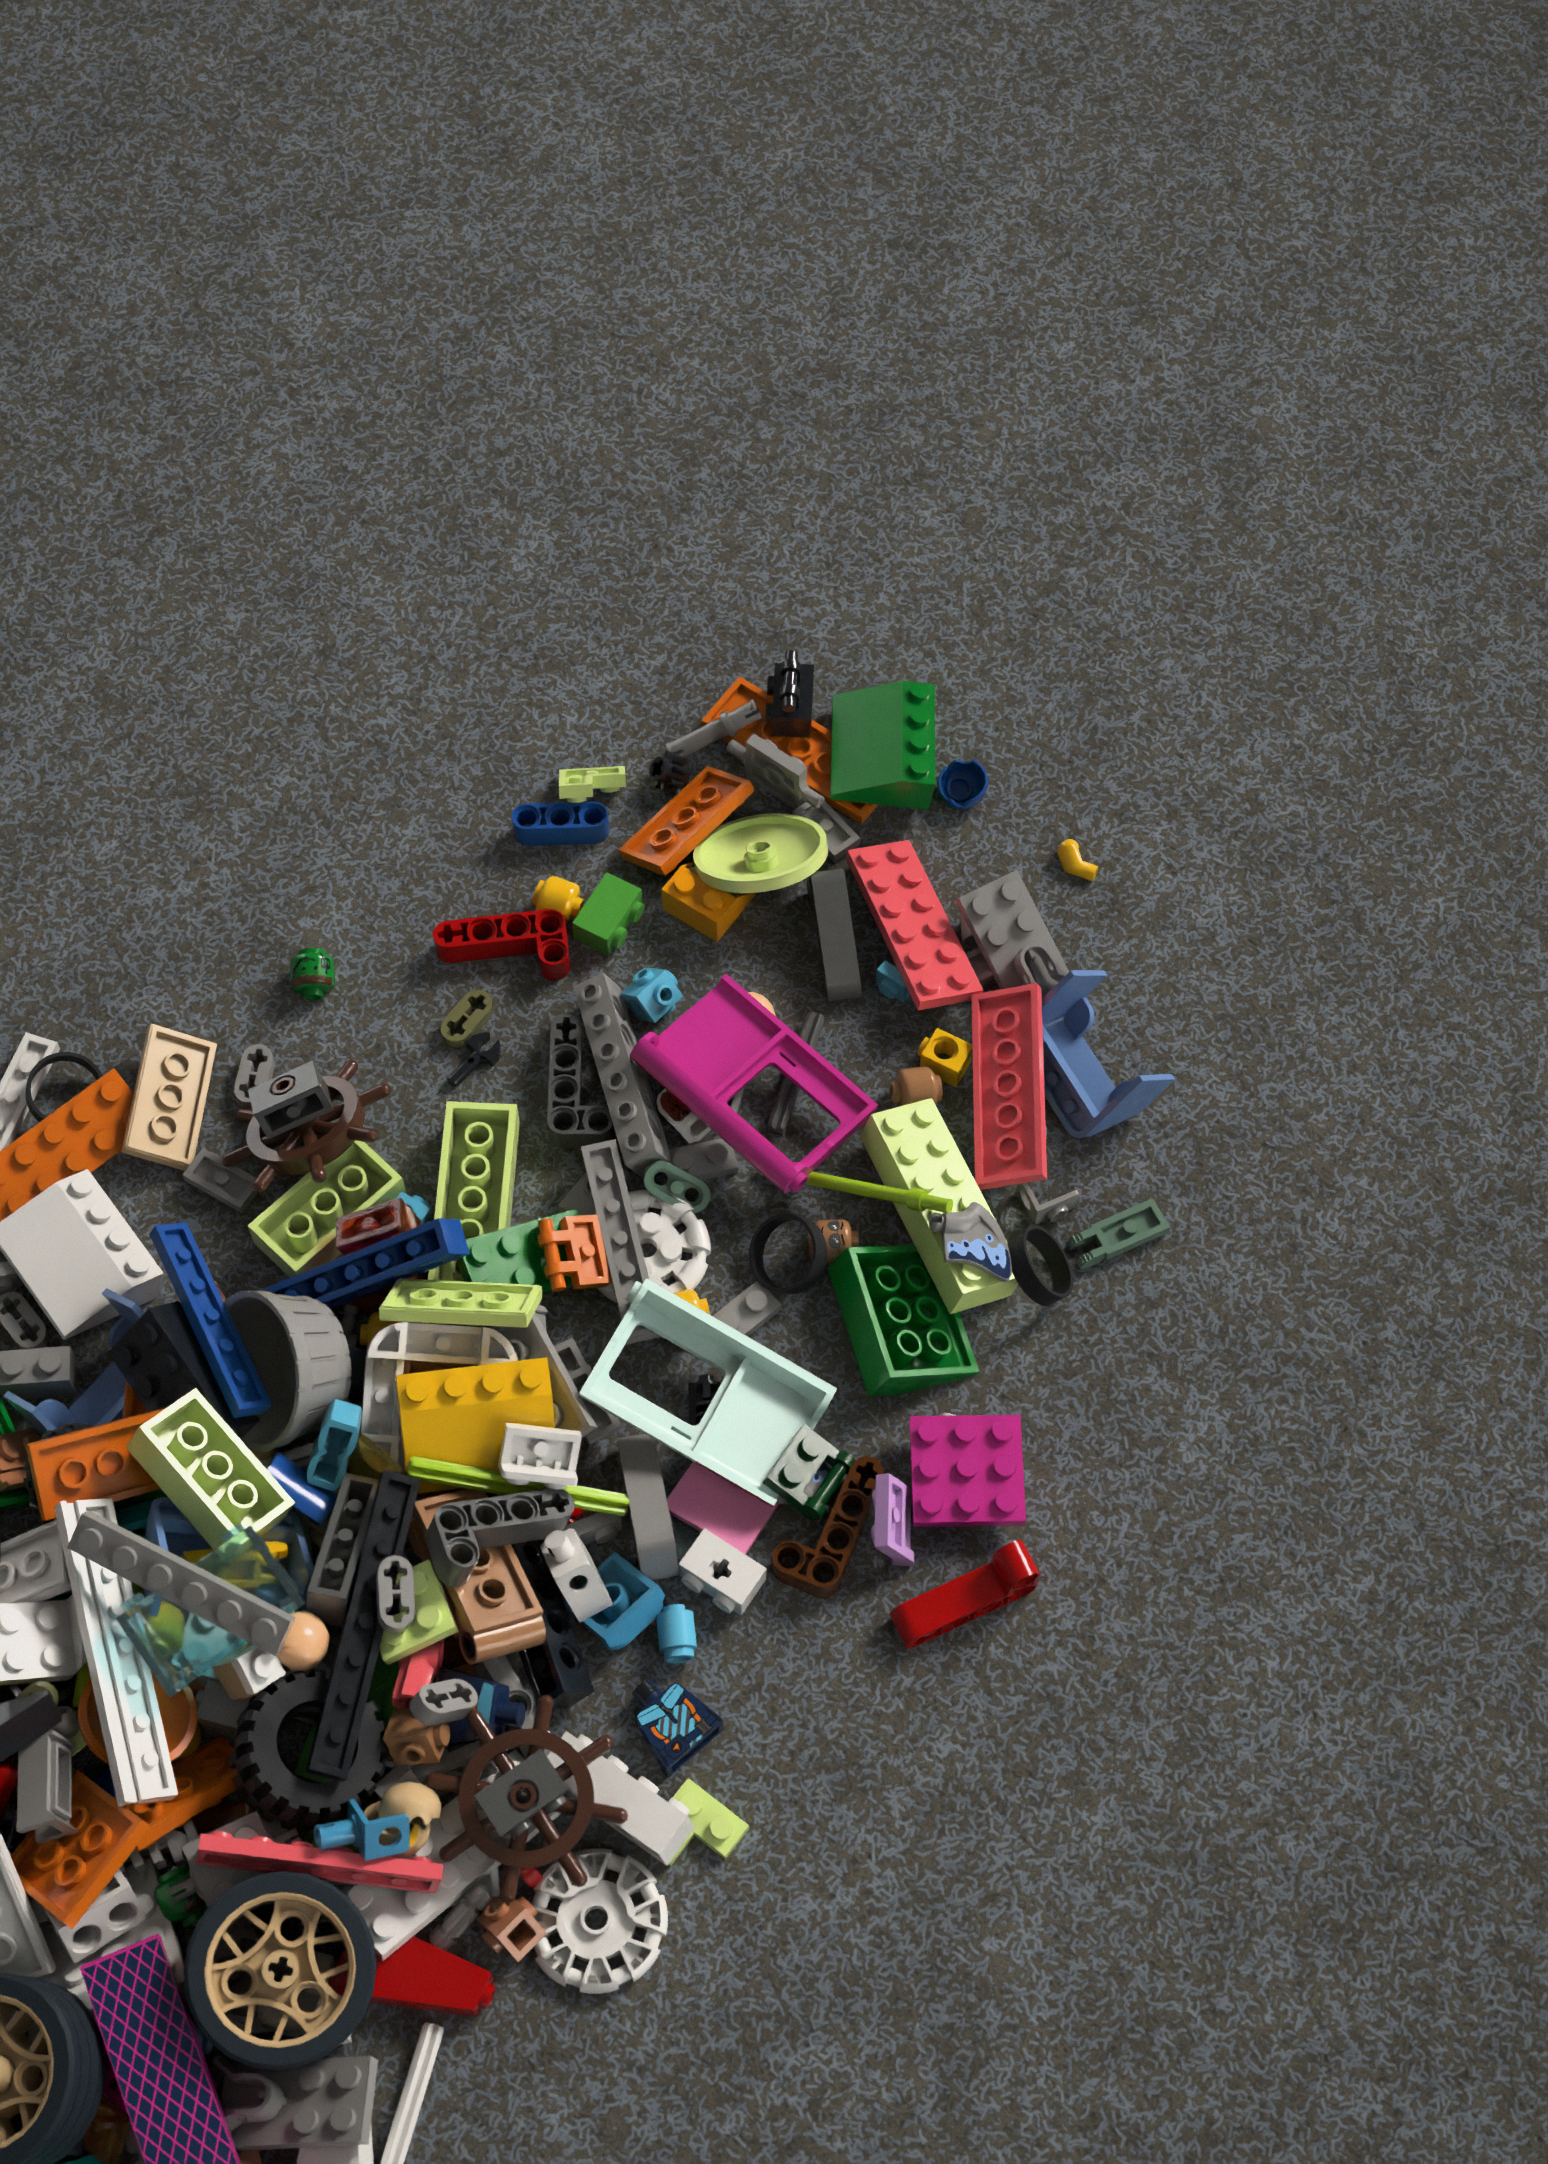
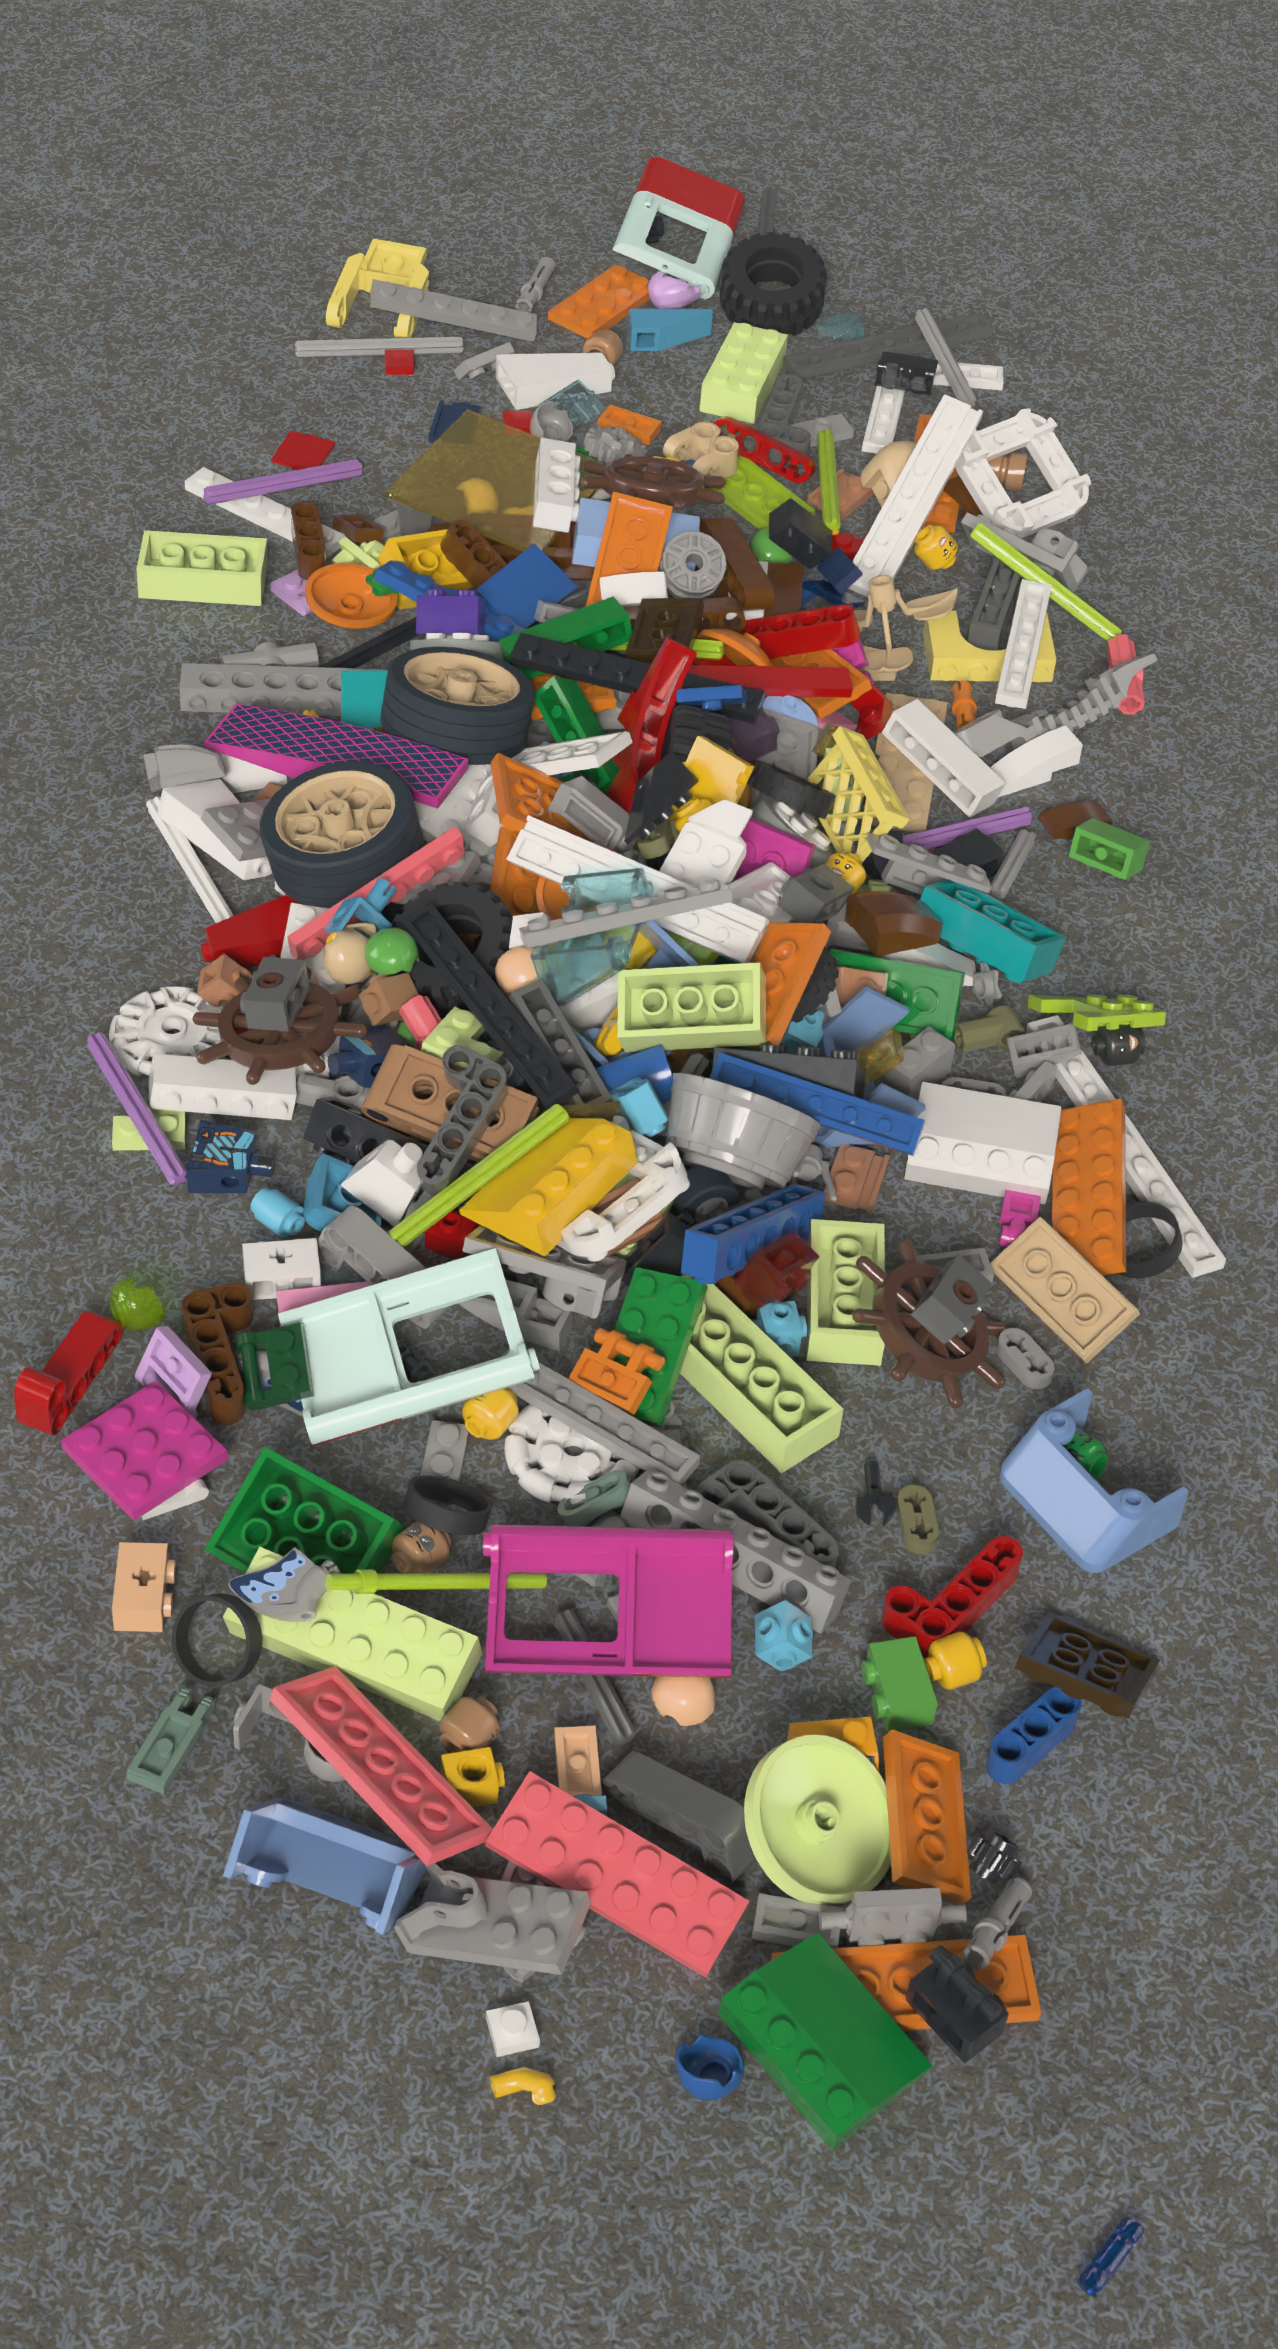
camera: 135 degrees right, 15 degrees down
light grey beam [376,1555,415,1633] -> none
yellowish green tile [379,1279,542,1328] -> none
light grey beam [410,1679,478,1725] -> none
white bracket [498,1422,582,1489] -> none
yellowish green plate [559,766,626,803] -> none
none -> medium lavender axle [87,1032,187,1186]
none -> clear neon green hair [108,1277,164,1333]
none -> light nougat brick [112,1542,176,1632]
none -> bright green hair [364,928,420,975]
none -> white plate [486,2001,540,2057]
none -> light nougat plate [554,1726,602,1797]
none -> clear yellow plate [858,1029,904,1088]
none -> dark pink plate [999,1190,1041,1248]
none -> medium blue windscreen [1000,1388,1189,1573]
none -> dark brown plate [1015,1611,1160,1719]
none -> clear blue axle [1078,2216,1144,2297]

